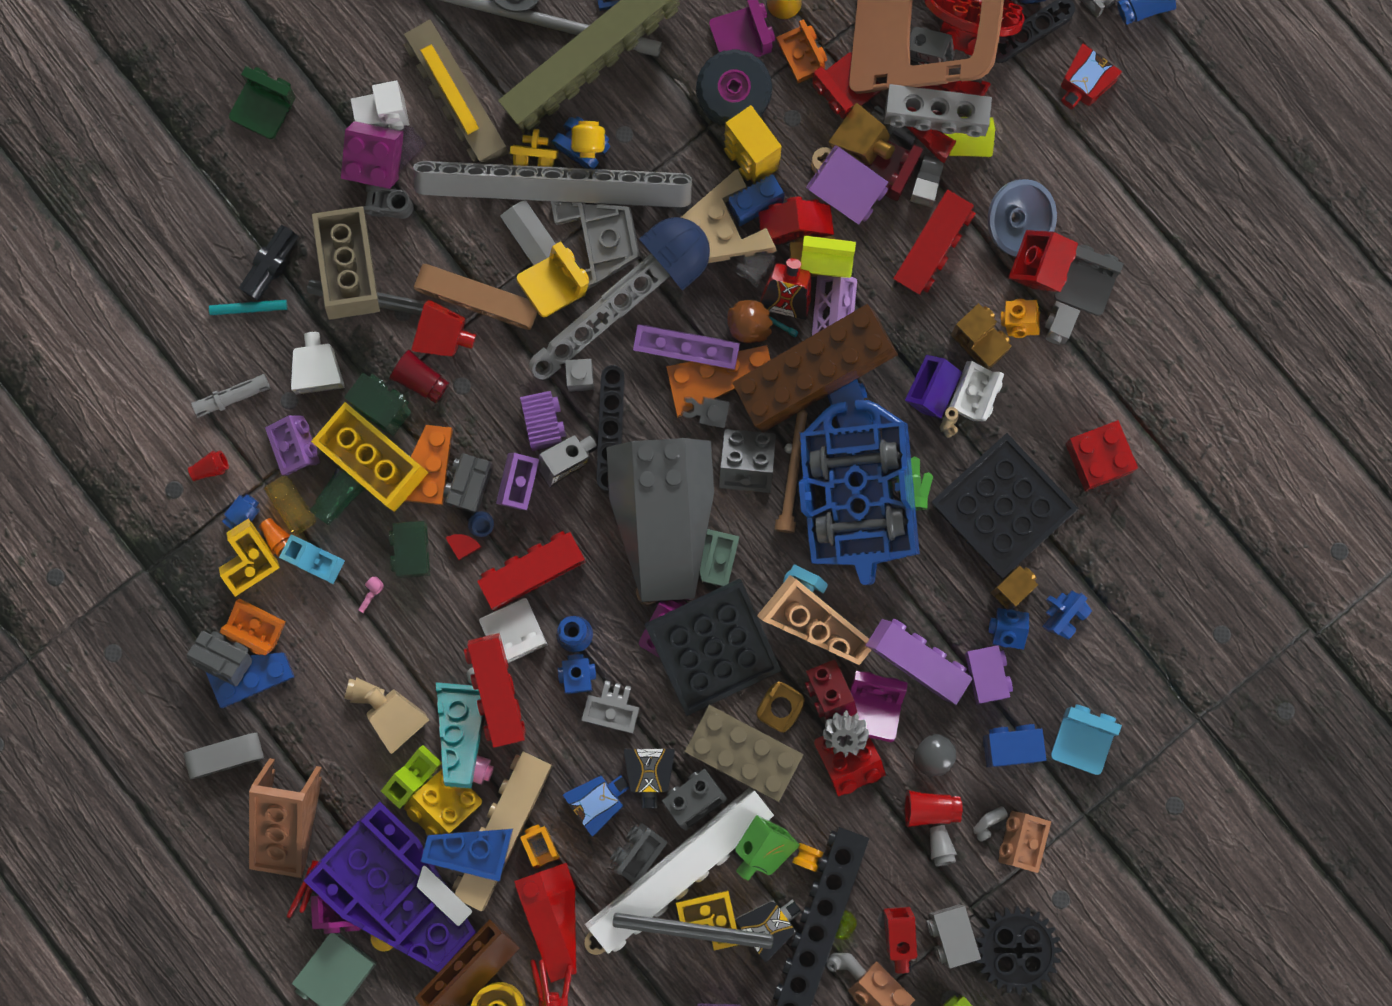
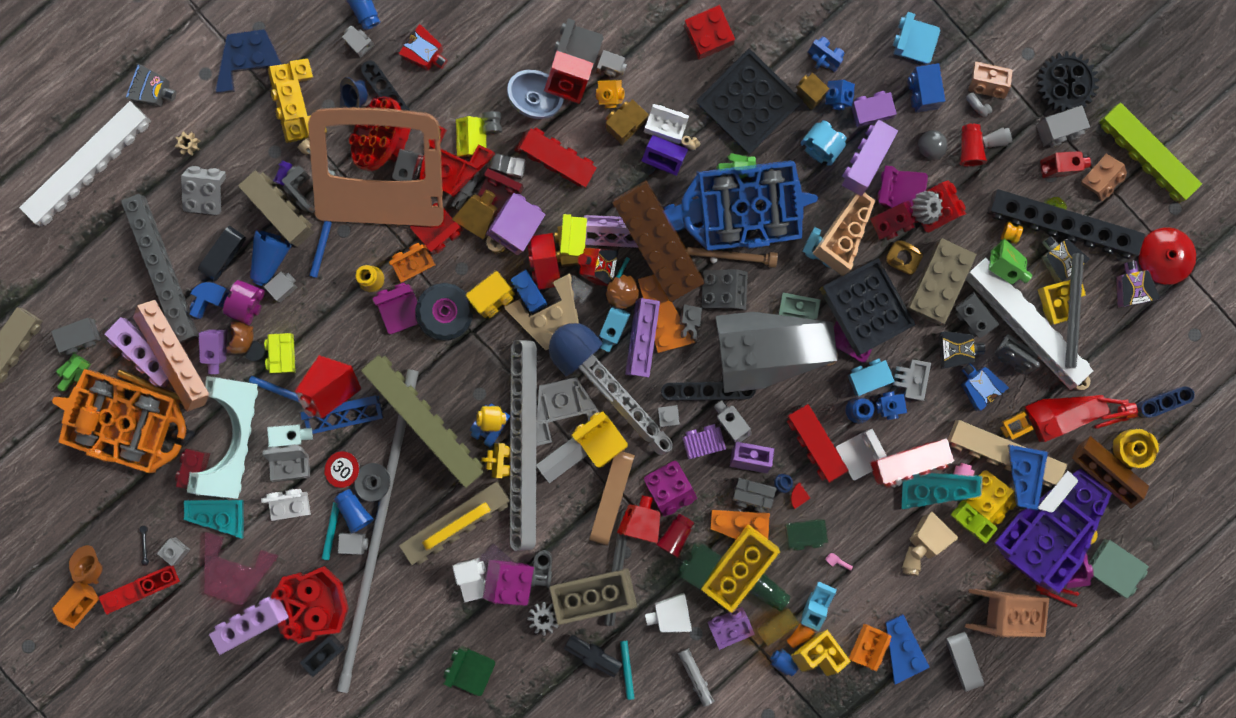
camera: 90 degrees left, 5 degrees up
dark grey brick [187,631,252,687] -> none
red cone [188,450,229,481] -> none
light grey arm [826,953,866,980] -> none
light grey brick [884,84,992,137] -> none
none -> dark grey wheel [482,111,502,134]
none -> light grey gear [527,602,559,635]
none -> medium azure torso [599,306,631,352]
none -> magenta bracket [644,461,698,517]
none -> medium azure brick [801,120,847,165]
none -> medium azure brick [848,358,895,396]

